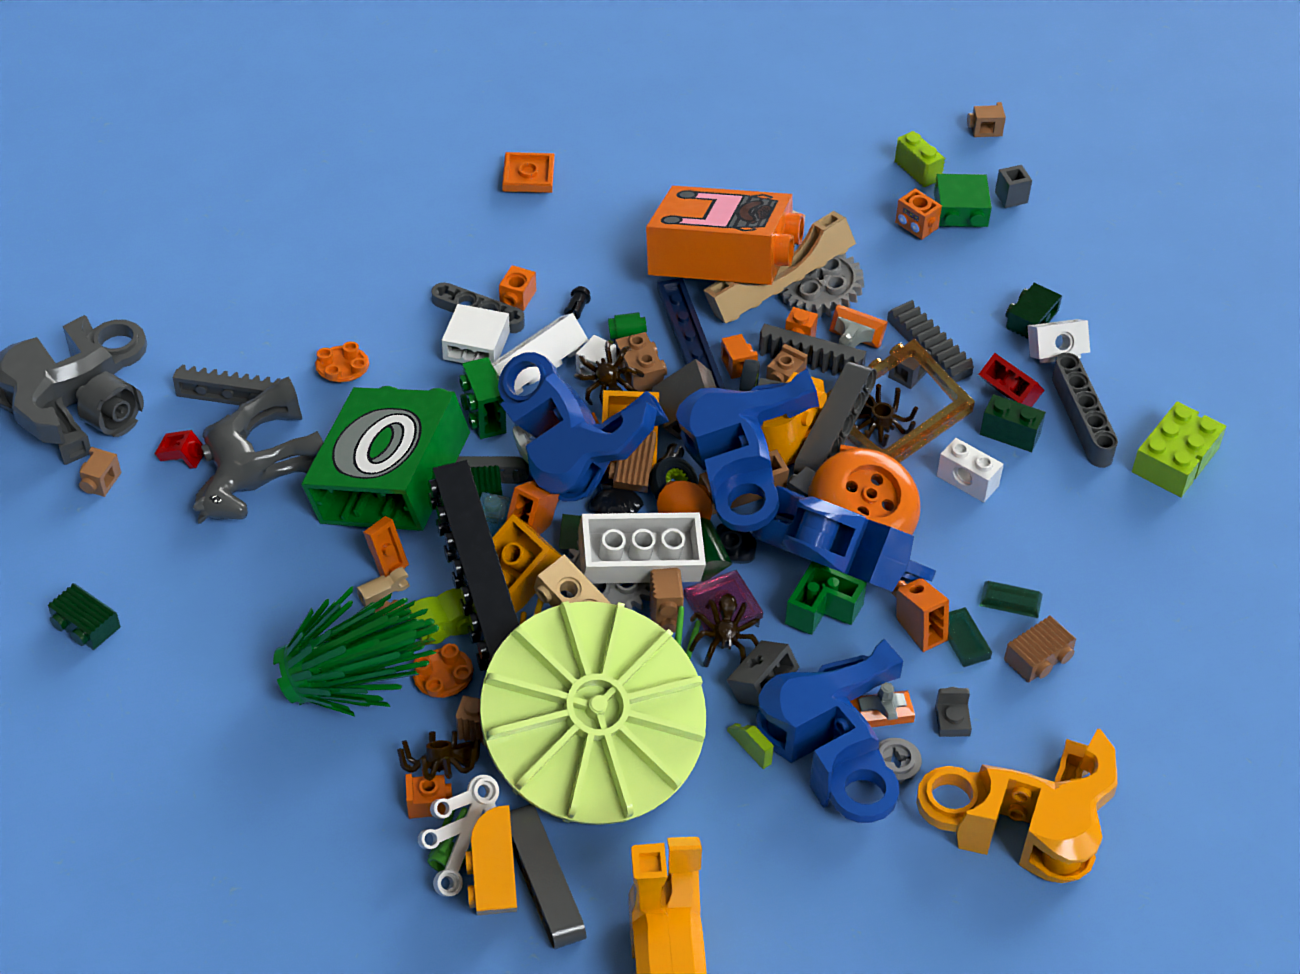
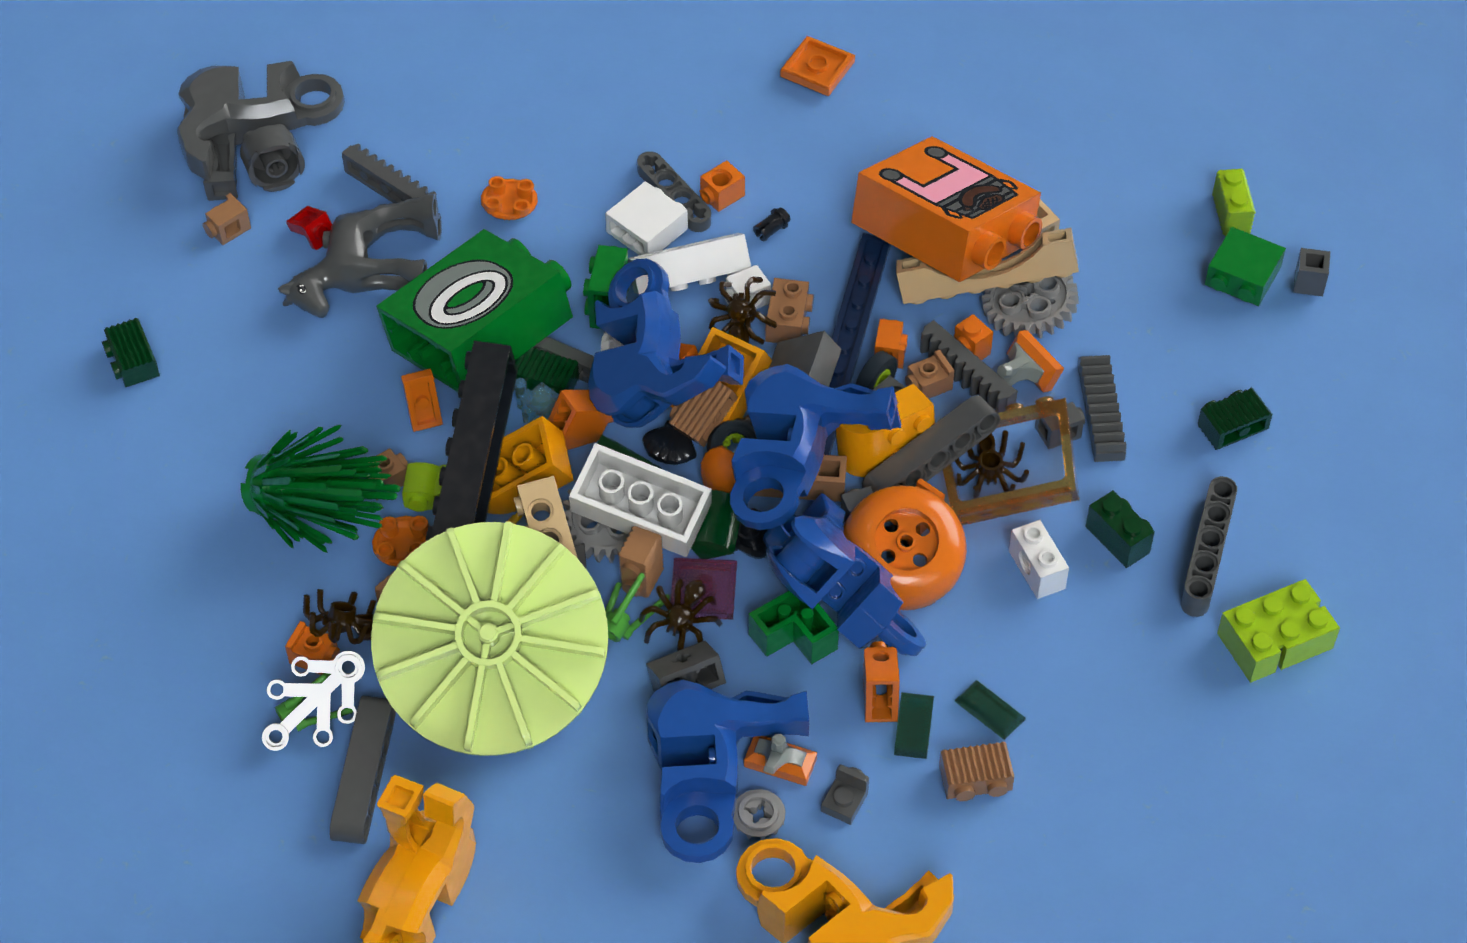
camera: 30 degrees right, 5 degrees up
tan bar [356,567,410,607] -> none
light orange brick [465,805,517,916] -> none
green brick [608,312,647,340] -> none
lime tile [727,723,774,769] -> none
orange head [895,188,942,240] -> none
medium nougat brick [967,102,1006,137] -> none
red brick [978,353,1045,407] -> none
white brick [1027,319,1090,363] -> none

